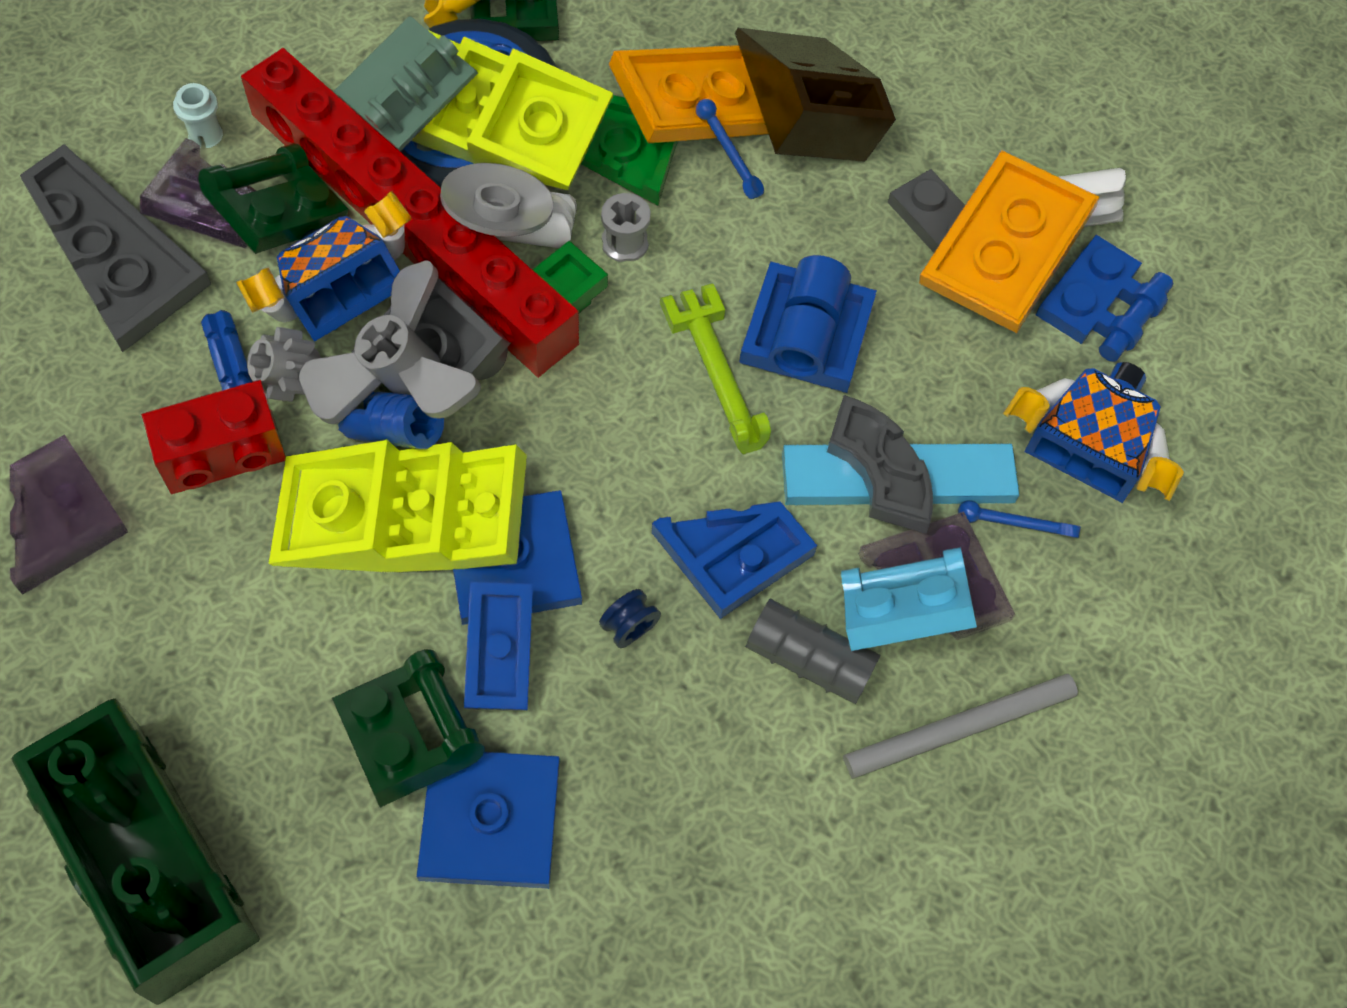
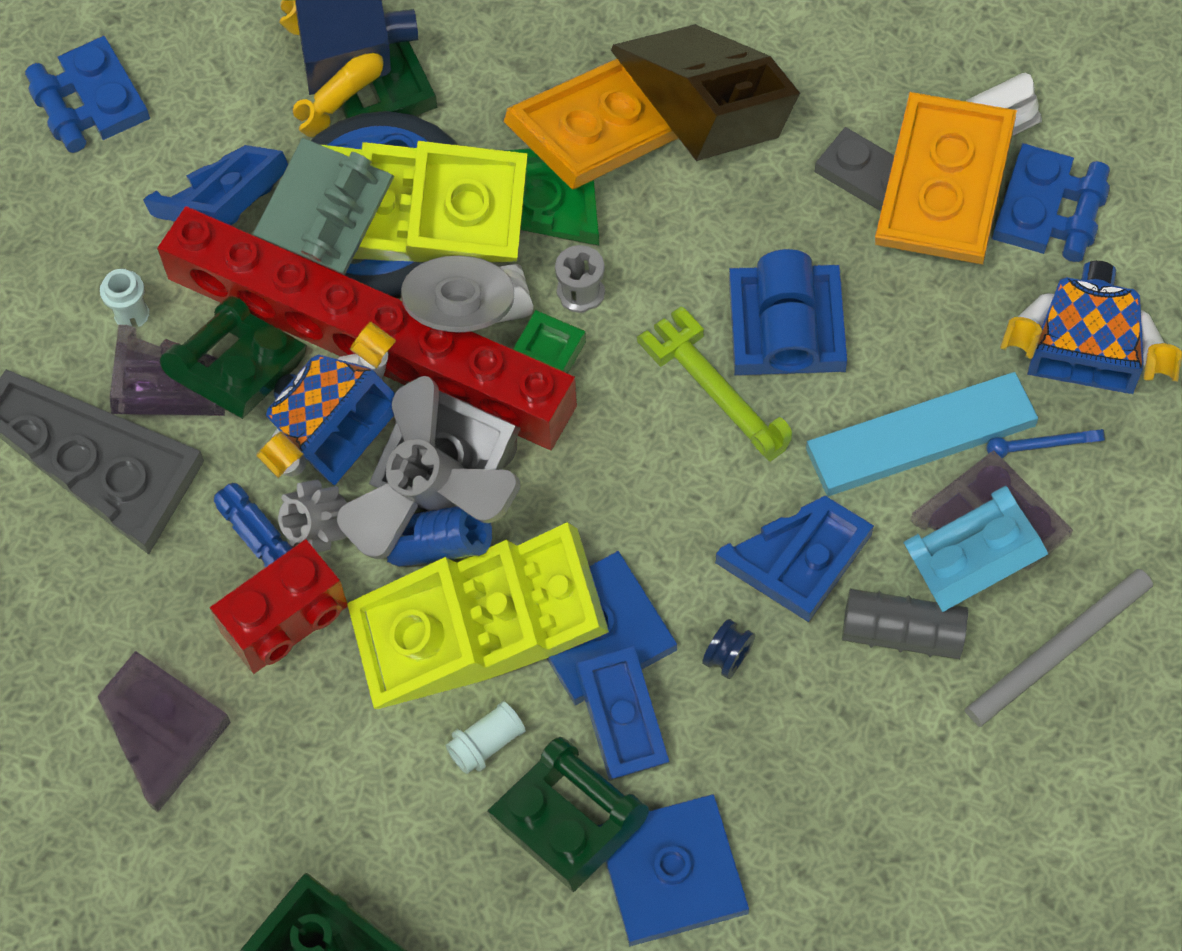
camera: 10 degrees left, 0 degrees up
blue hinge [696,99,764,199] -> none
dark grey tile [827,395,933,534] -> none
none -> blue wing [143,145,288,225]
none -> light aqua pin [446,701,526,774]

